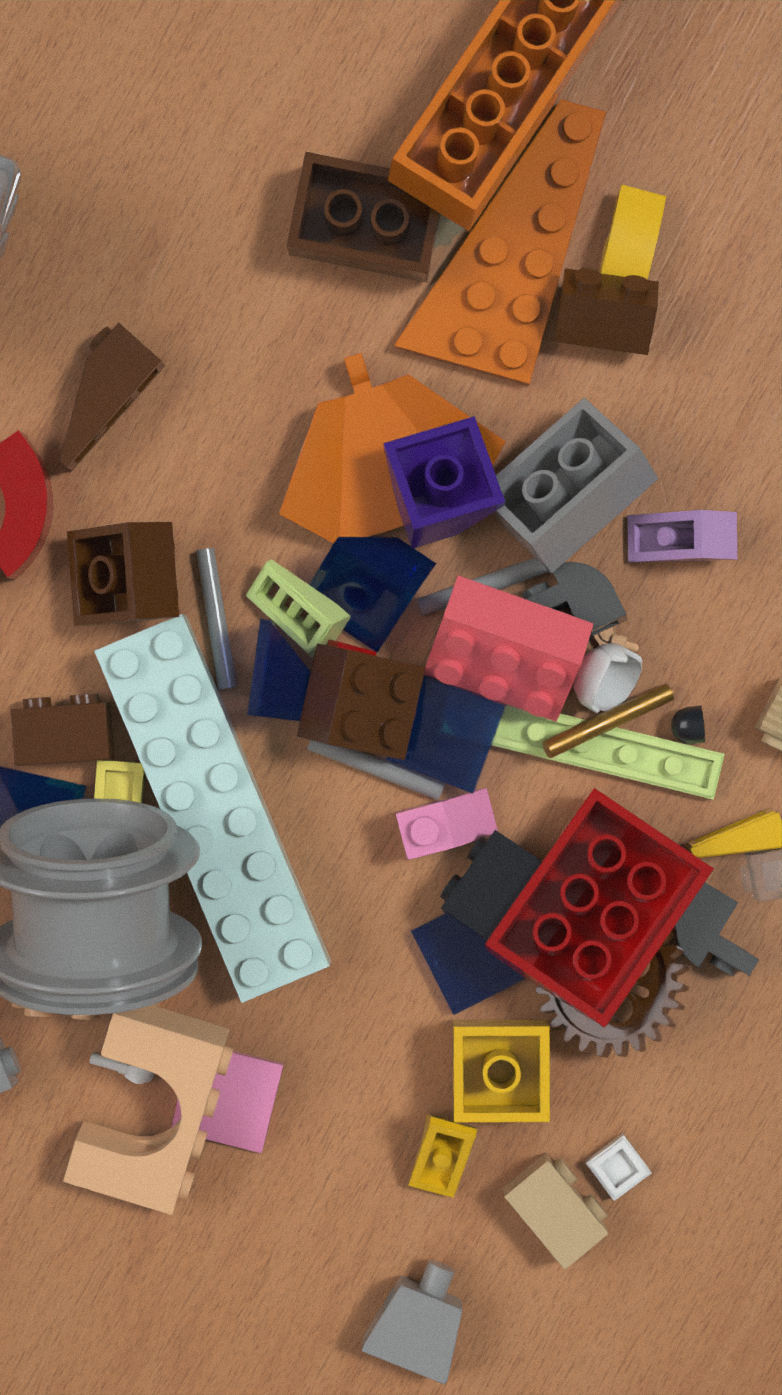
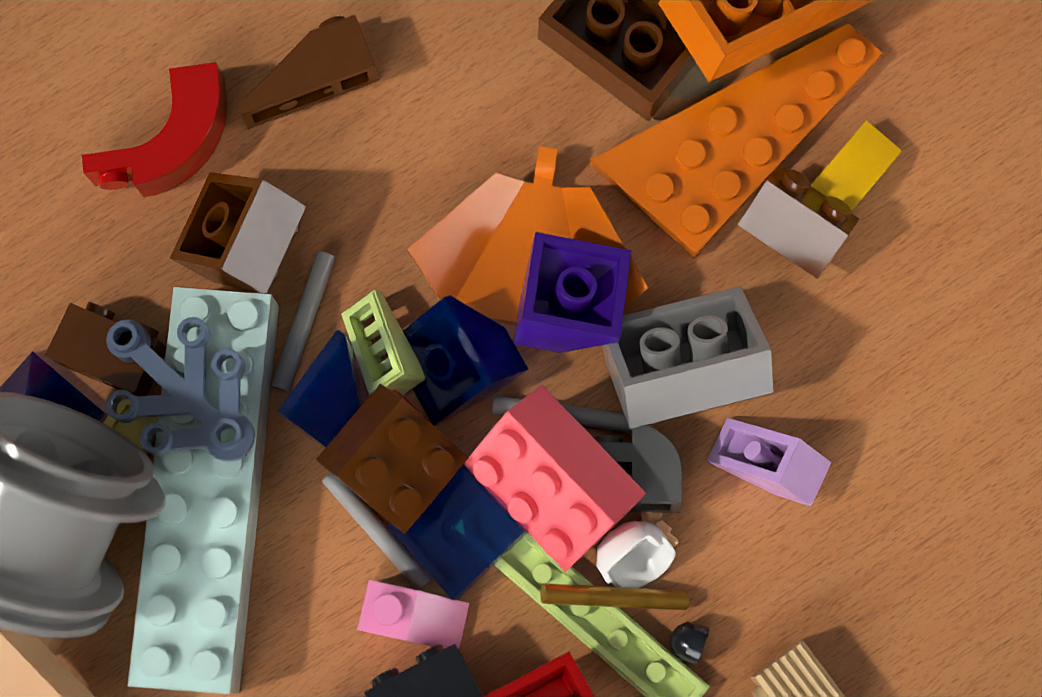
camera: 25 degrees right, 10 degrees down
none -> sand blue plant [106,317,255,462]

